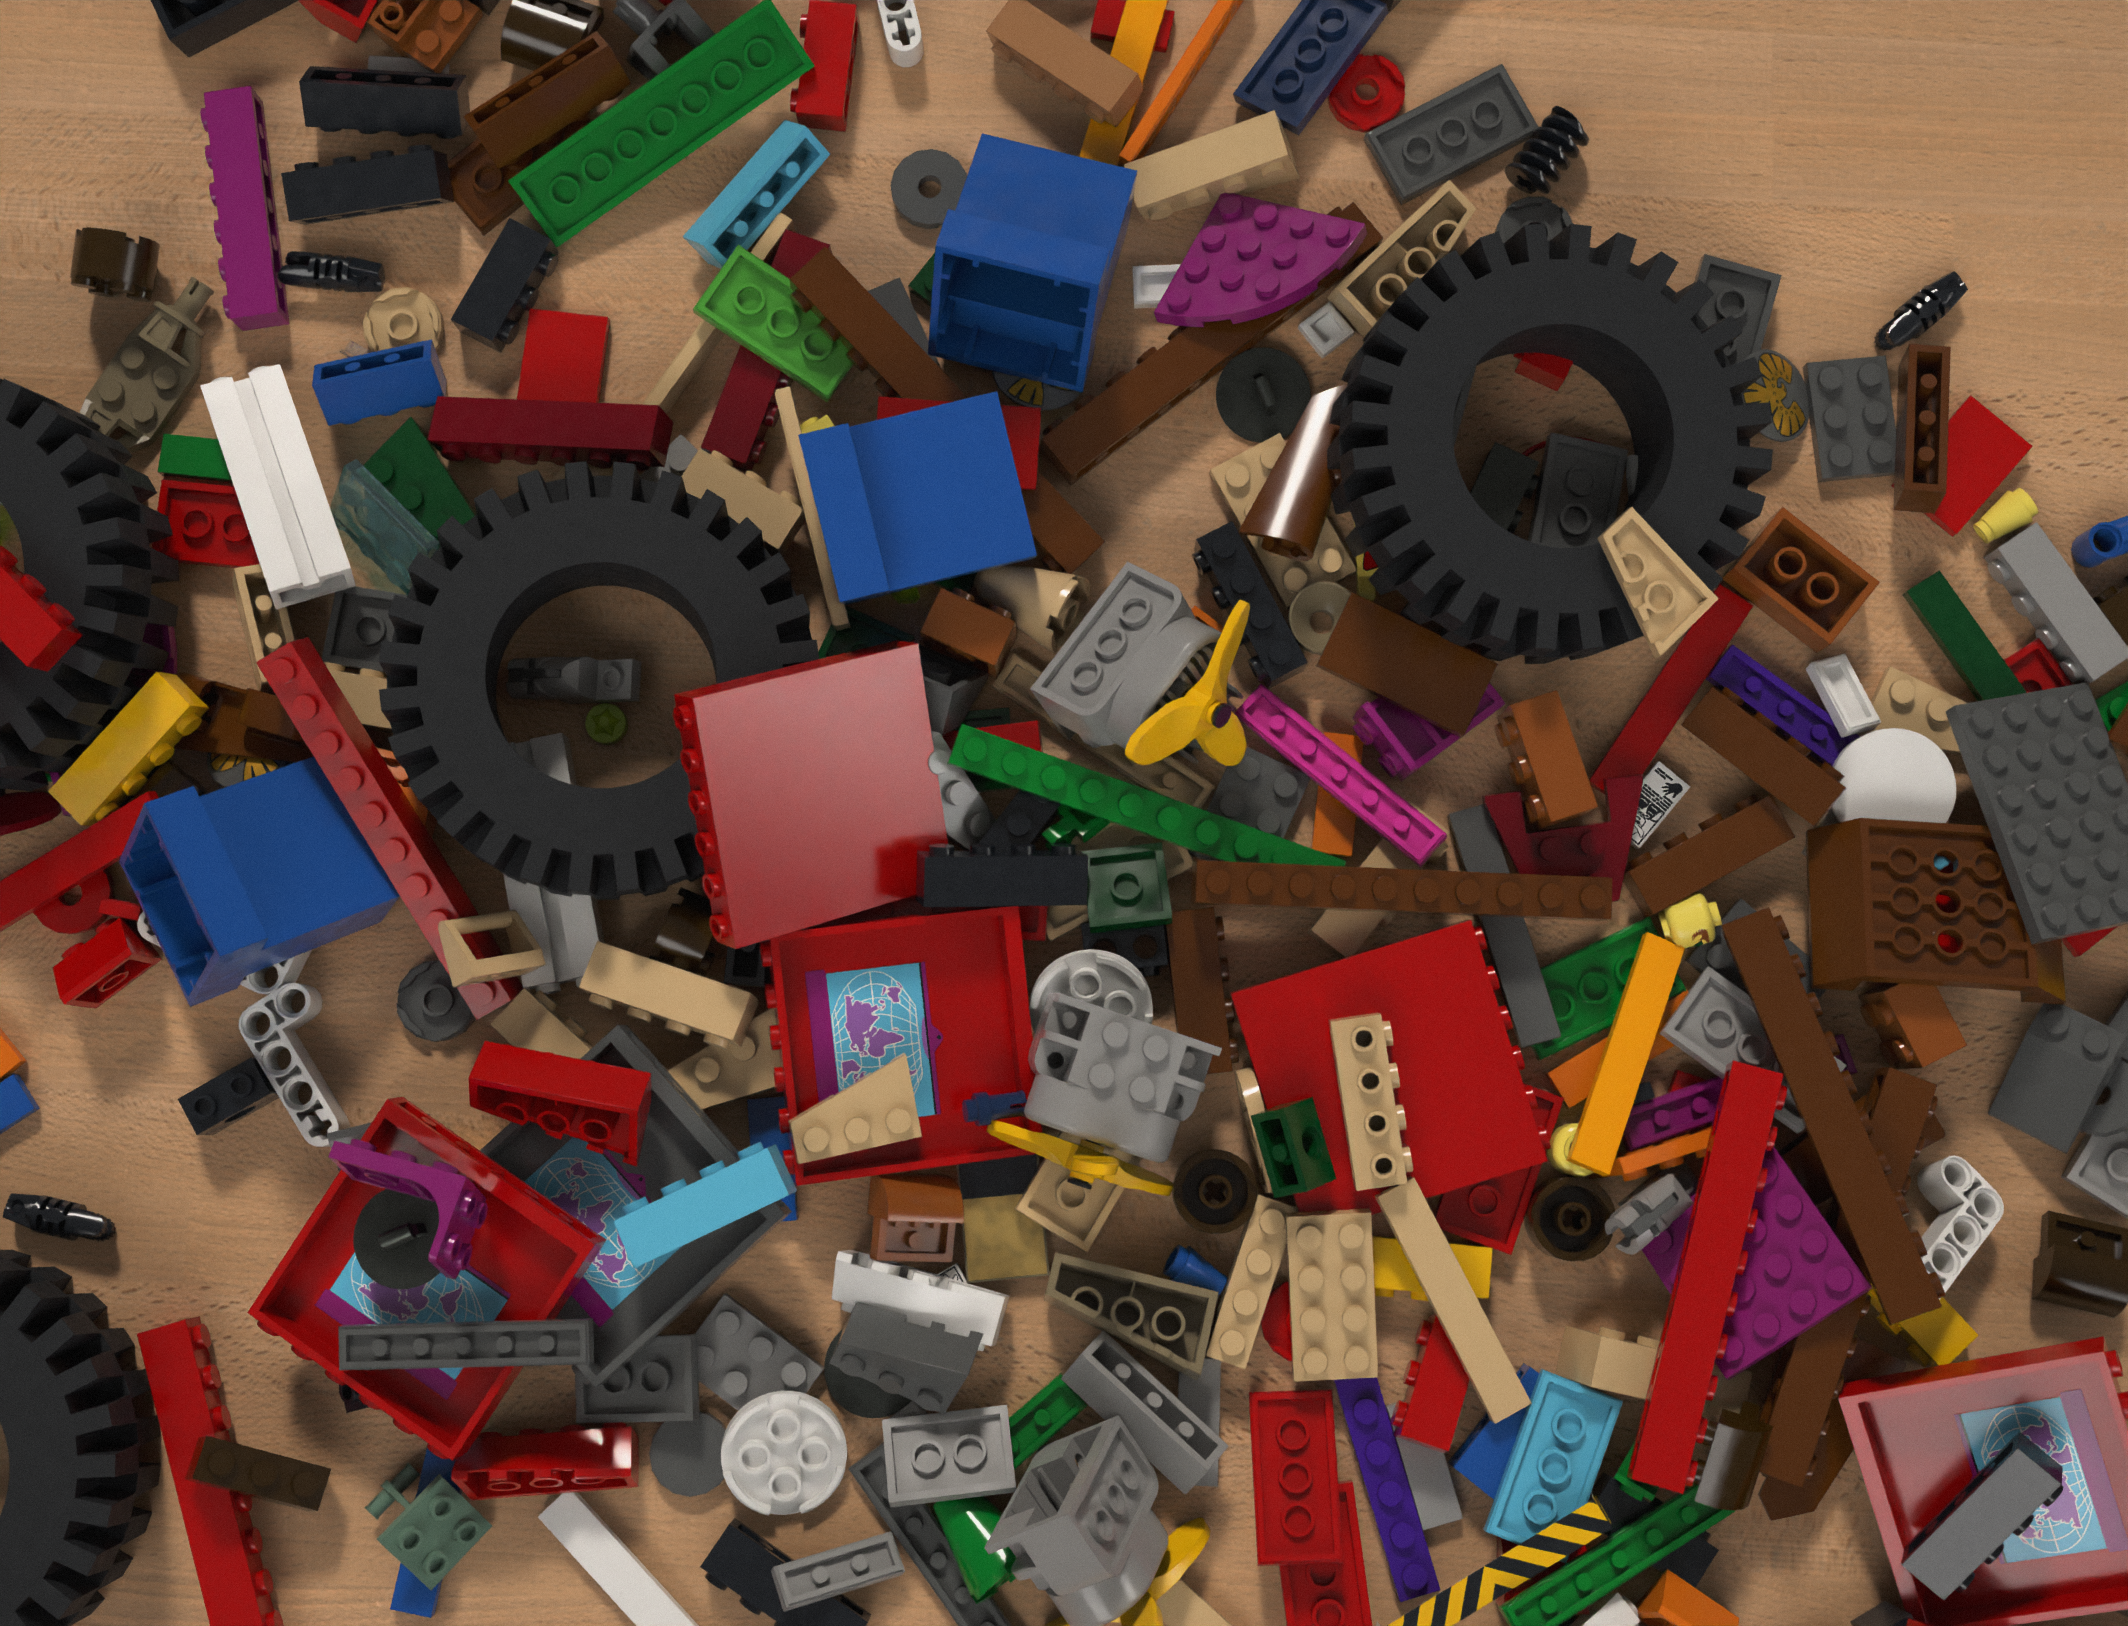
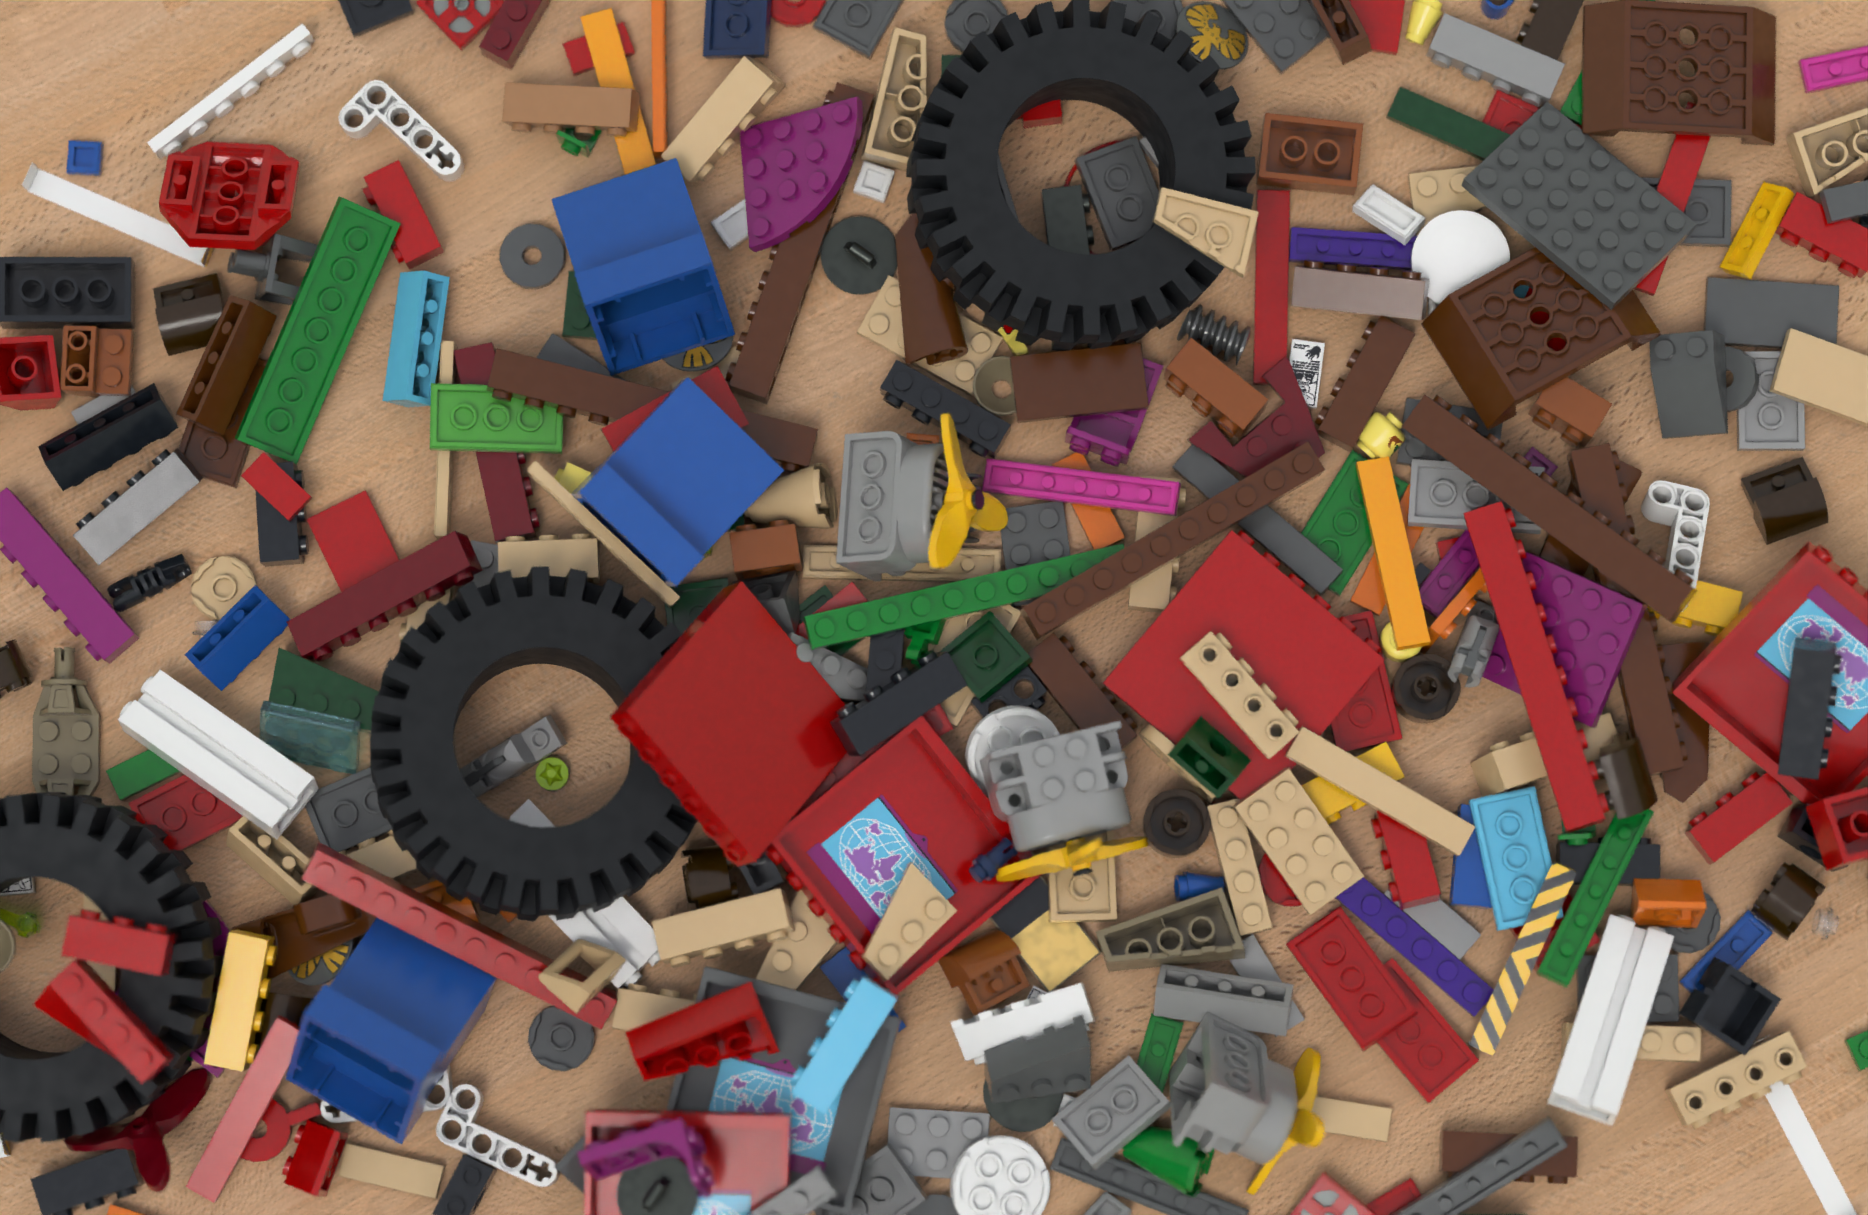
camera: 30 degrees left, 0 degrees up
none -> red tile [241,452,312,522]
none -> tan tile [338,1143,445,1199]
none -> green bracket [556,129,603,157]
none -> dark grey piece [1177,304,1251,366]
none -> red brick [1685,771,1793,865]

